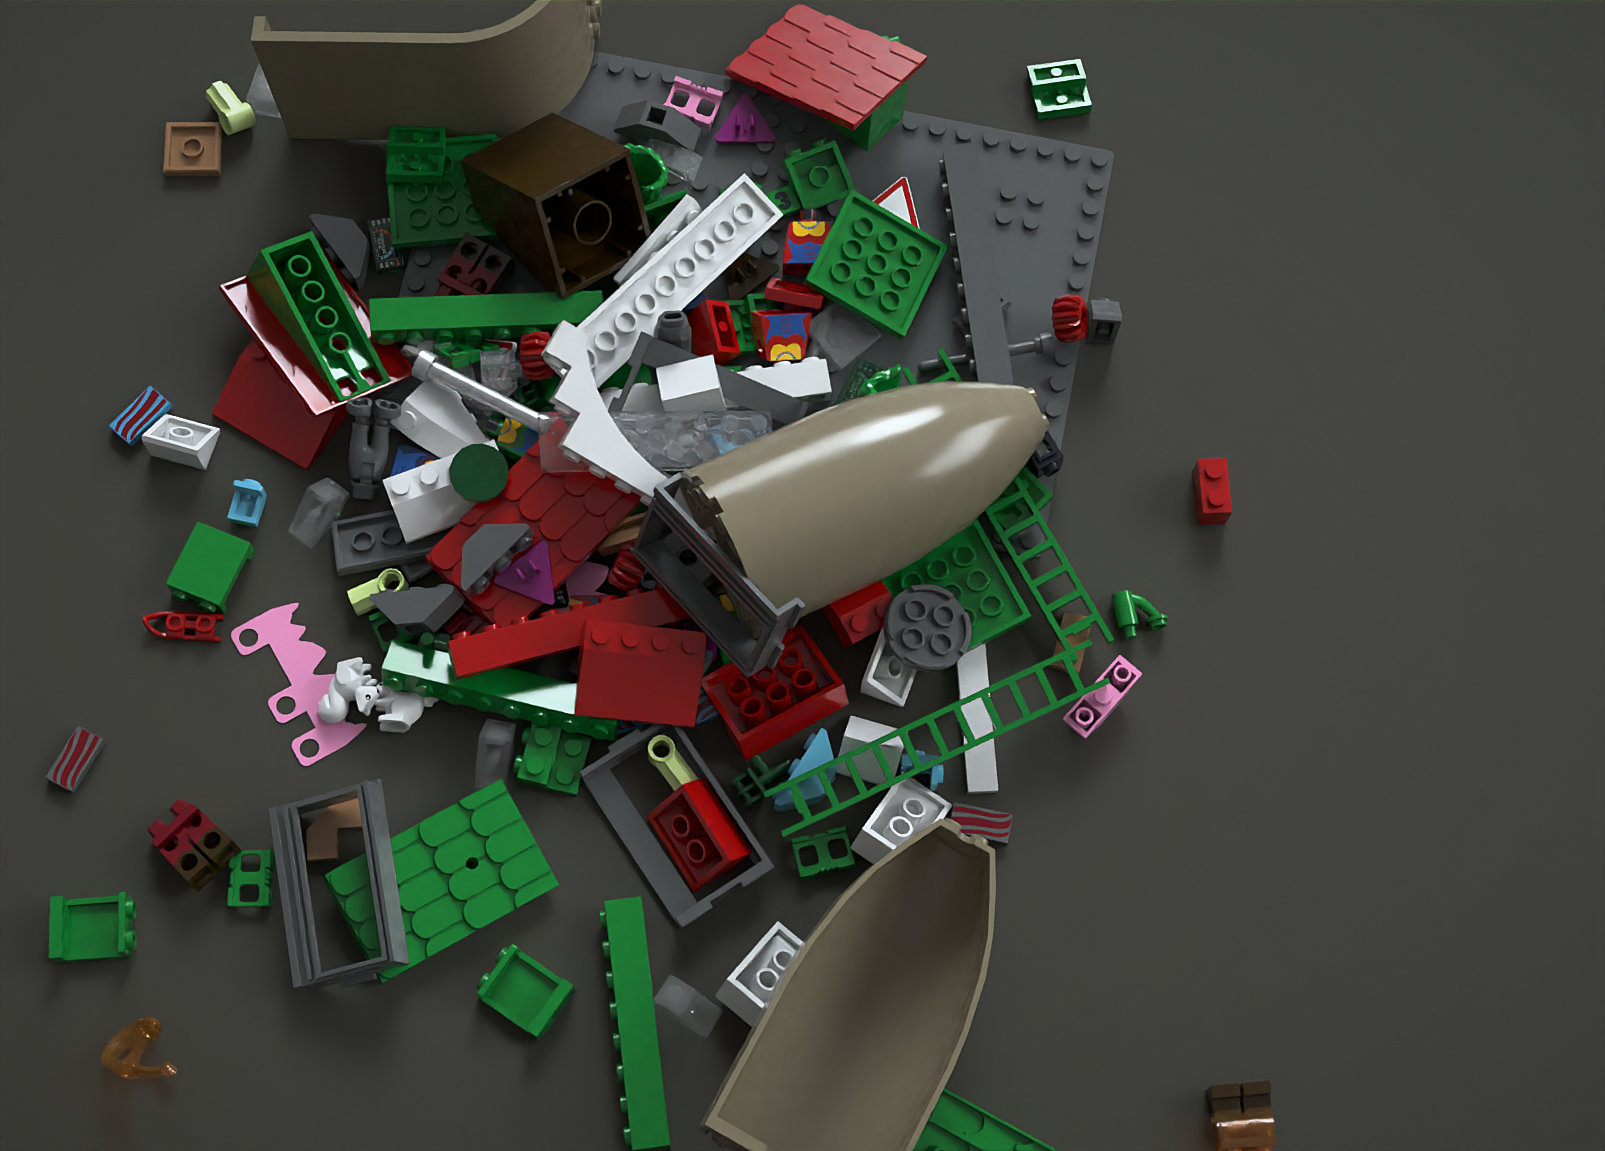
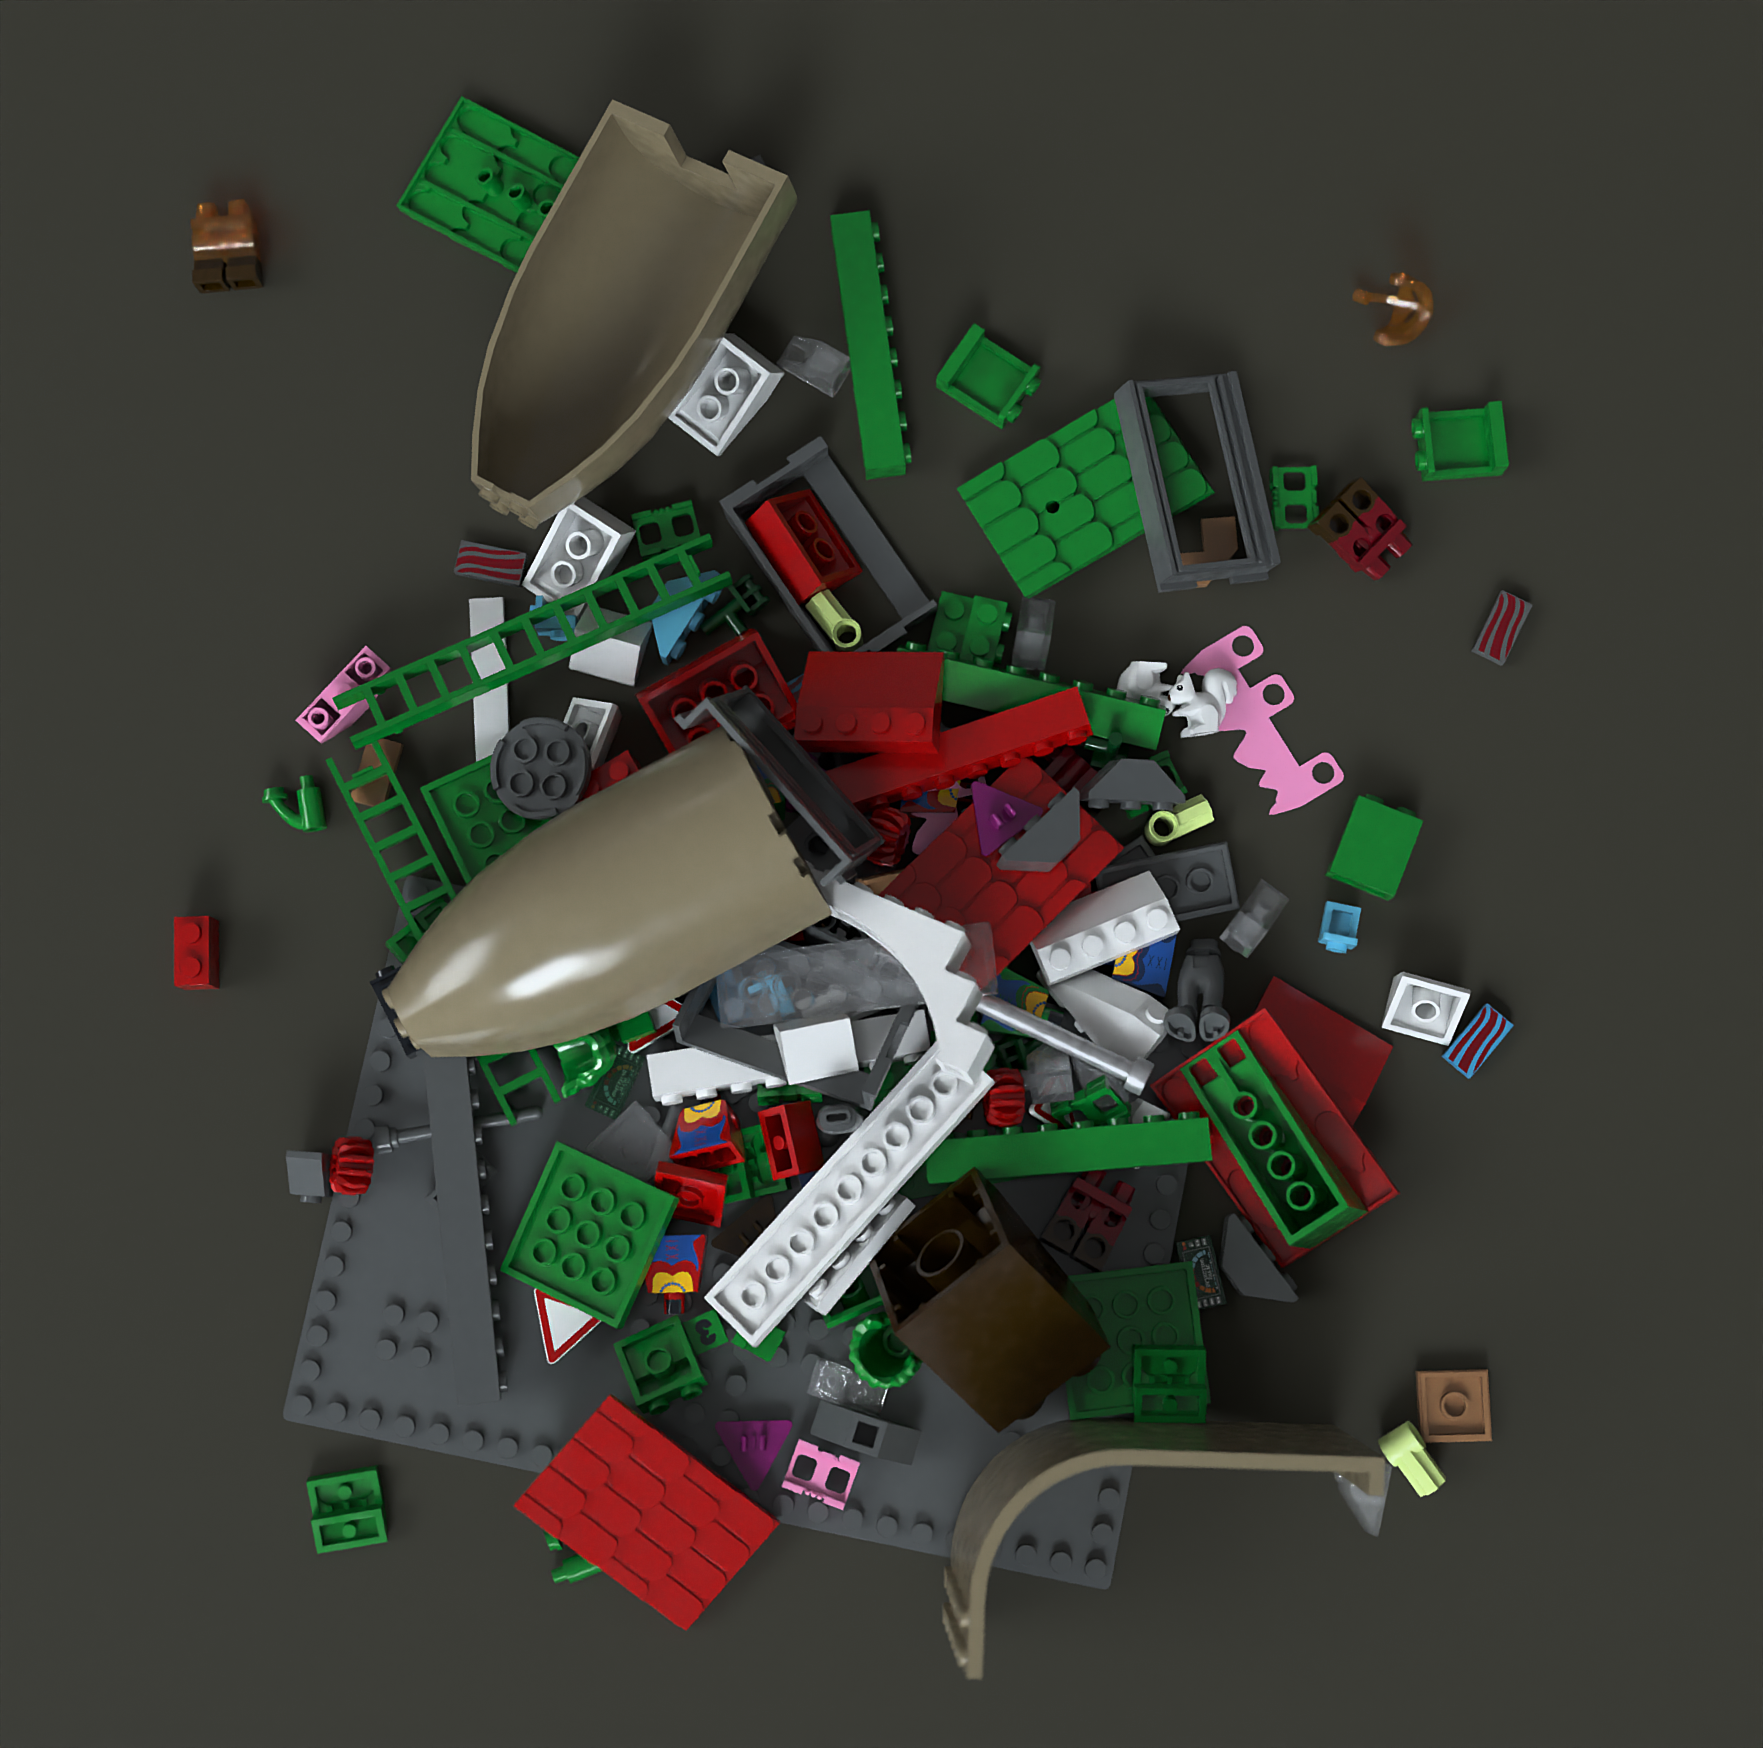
camera: 175 degrees left, 10 degrees up
red piece [142,611,224,642] -> none
dark green tile [449,443,509,503] -> none

